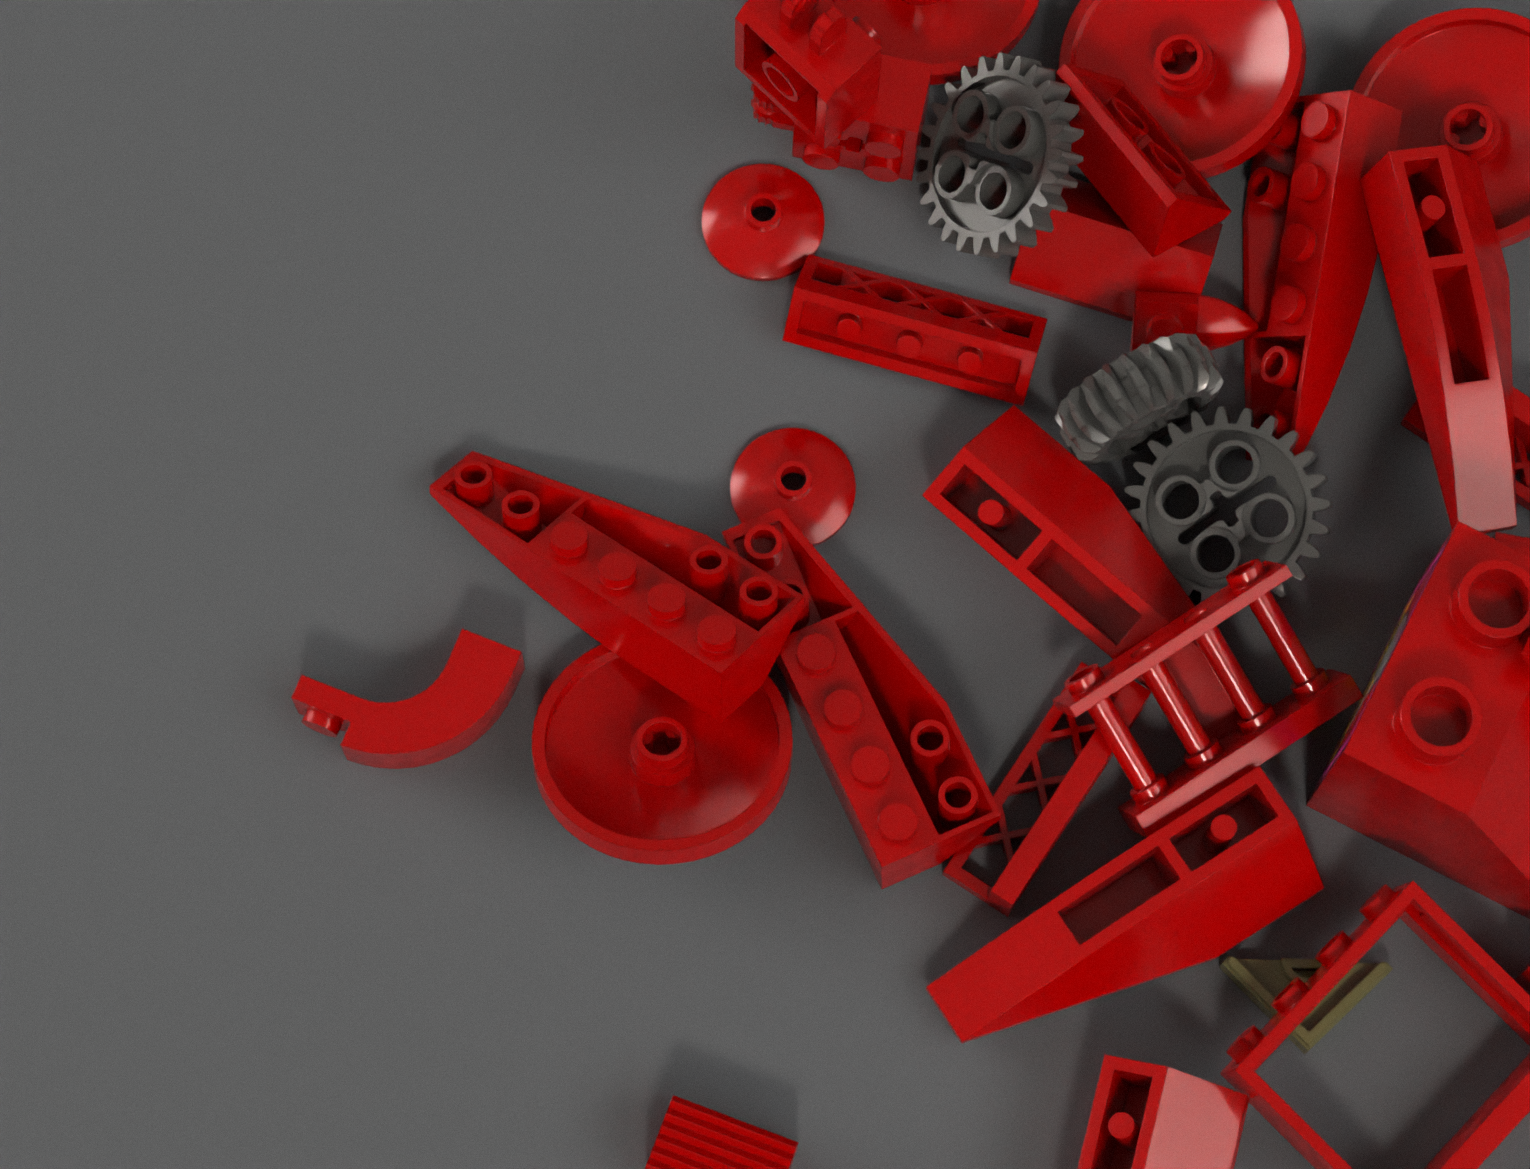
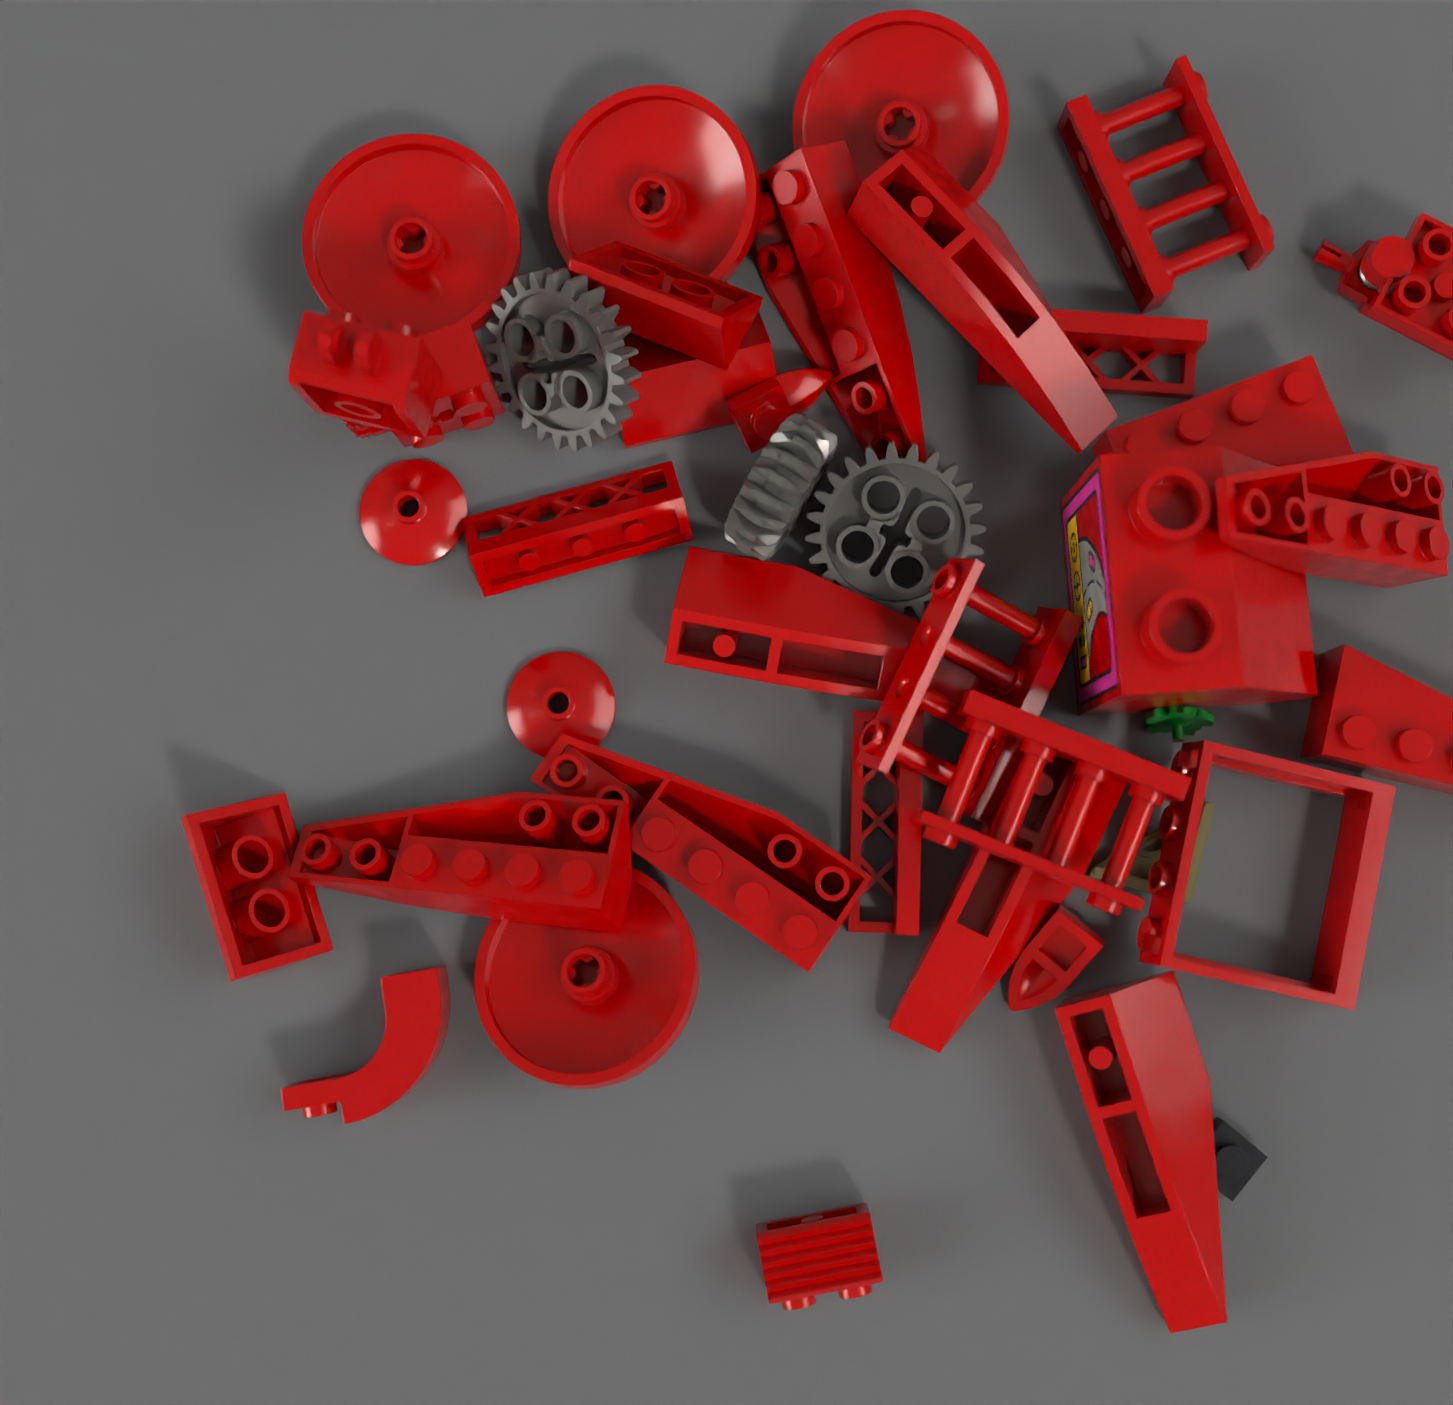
camera: 25 degrees left, 10 degrees up
none -> red slope [180,793,334,982]
none -> red fence [912,689,1192,916]
none -> red plate [1008,904,1105,1011]
none -> green plant [1145,705,1214,742]

